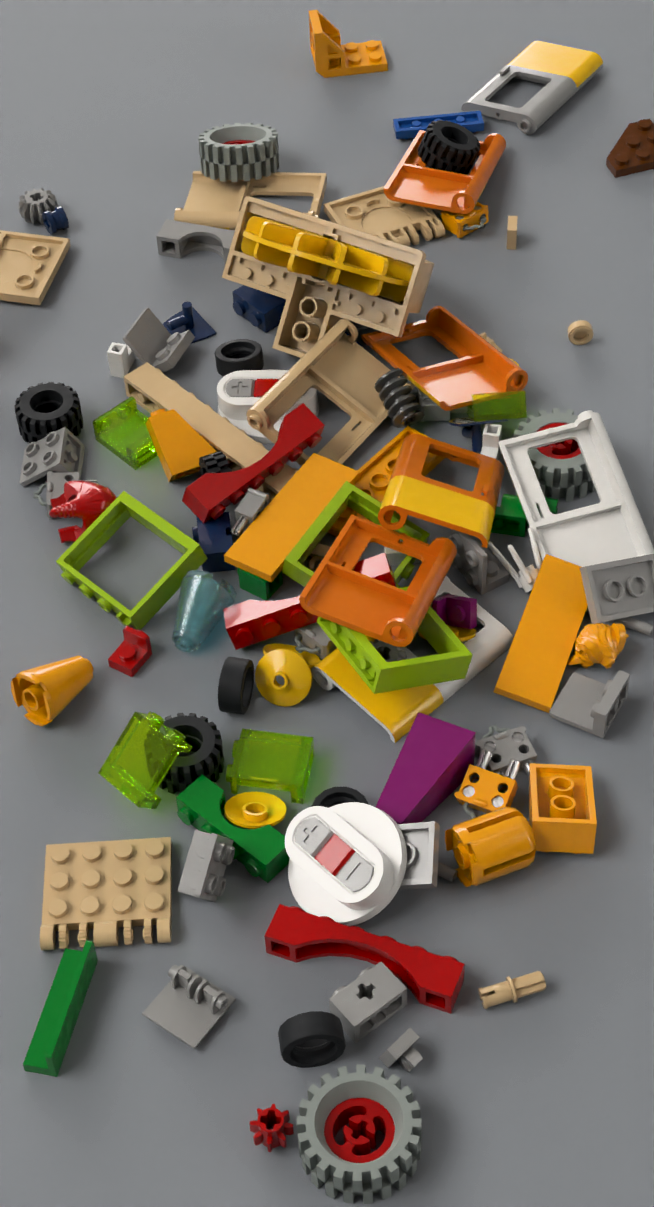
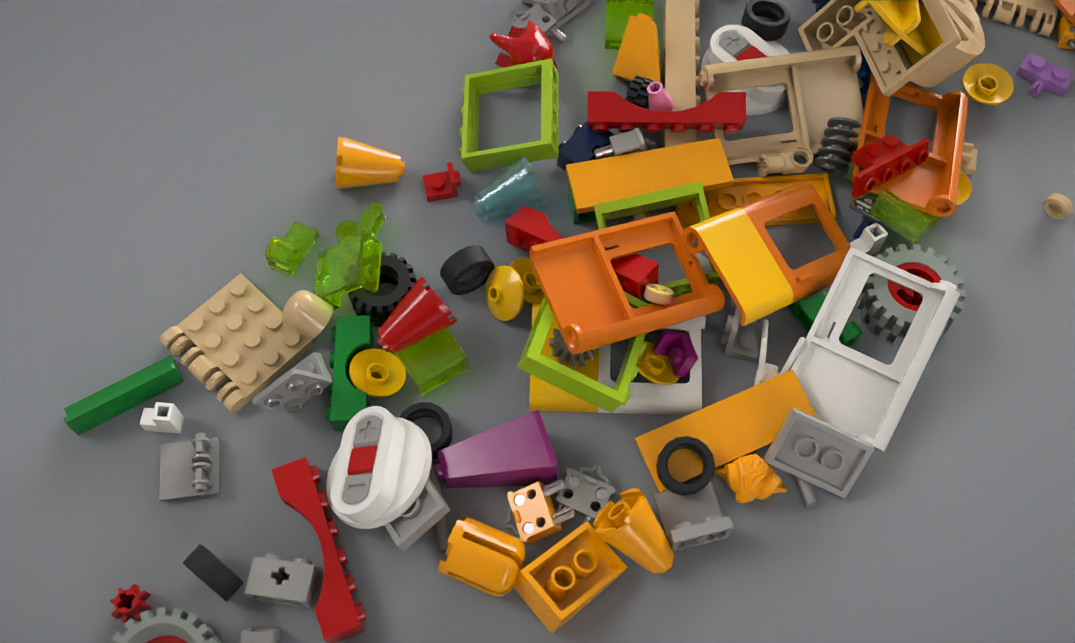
camera: 45 degrees right, 15 degrees up
none -> white piece [140,402,184,434]
none -> clear neon green plate [265,221,319,277]
none -> tan helmet [283,290,333,340]
none -> clear neon green plate [335,202,385,260]
none -> red cone [376,277,458,353]
none -> light orange cone [593,488,674,574]
none -> tan tile [643,284,674,305]
none -> bright pink cone [647,81,674,112]
none -> black tyre [656,436,715,496]
none -> tan connector [757,146,813,177]
none -> red bracket [851,134,930,198]
none -> yellow dish [962,63,1014,105]
none -> medium lavender plate [1016,52,1075,97]

